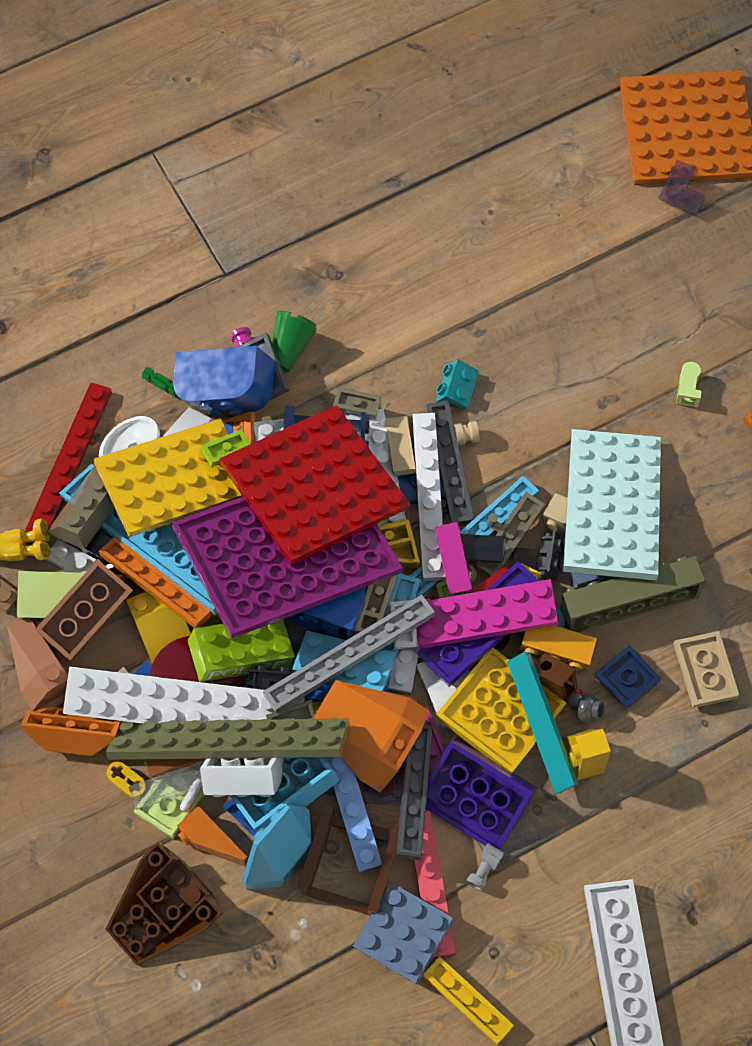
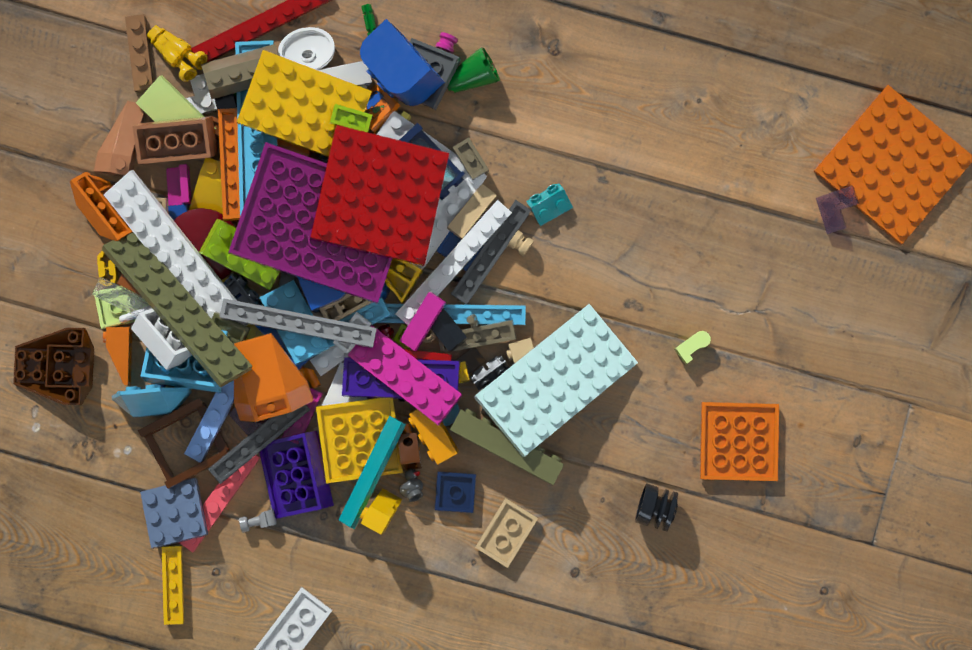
camera: 45 degrees right, 20 degrees up
none -> dark pink panel [166,164,192,206]

